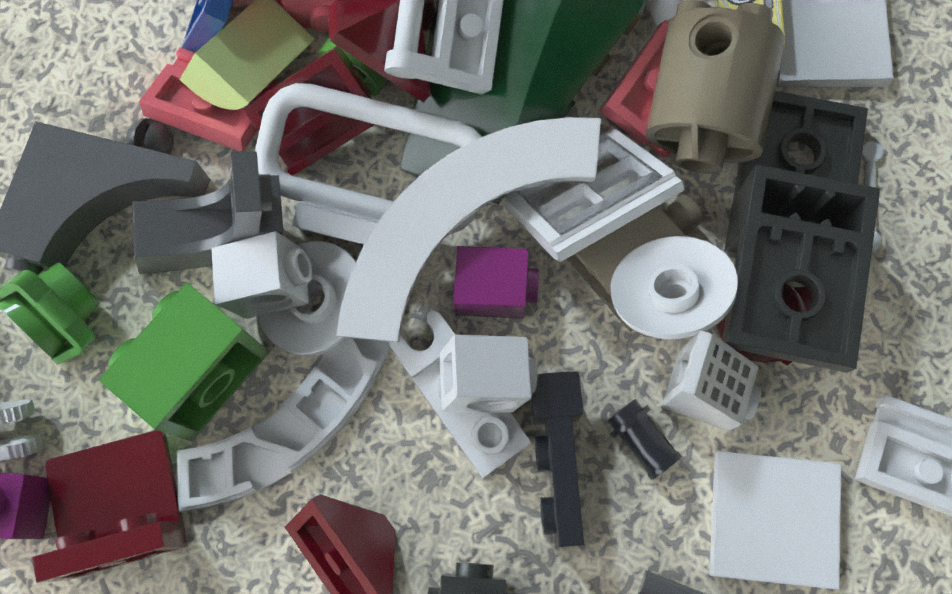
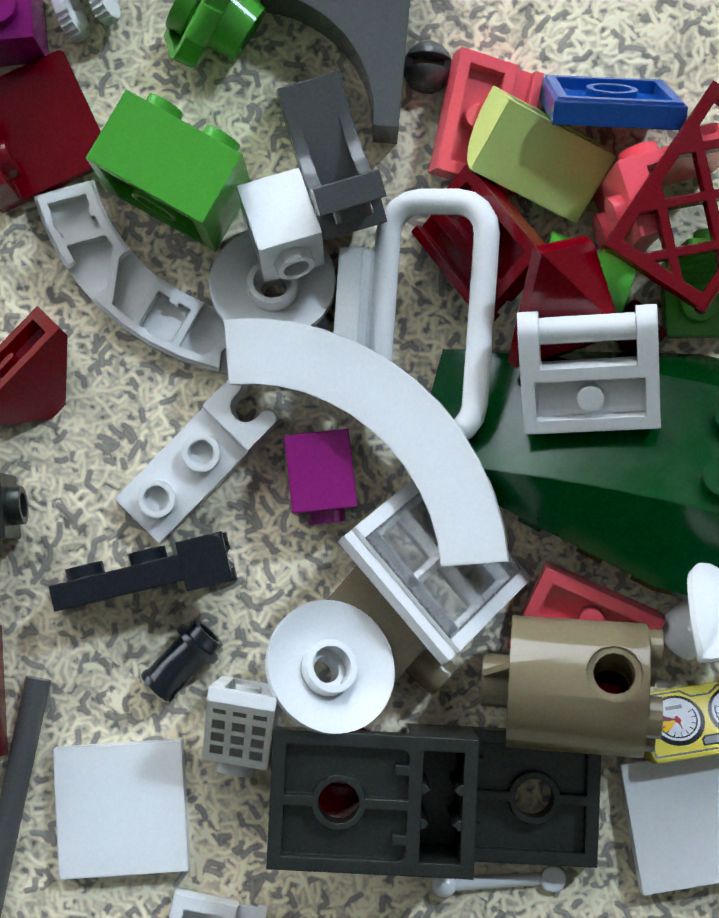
camera: 75 degrees right, 10 degrees up
white brick [440,335,537,412] -> none

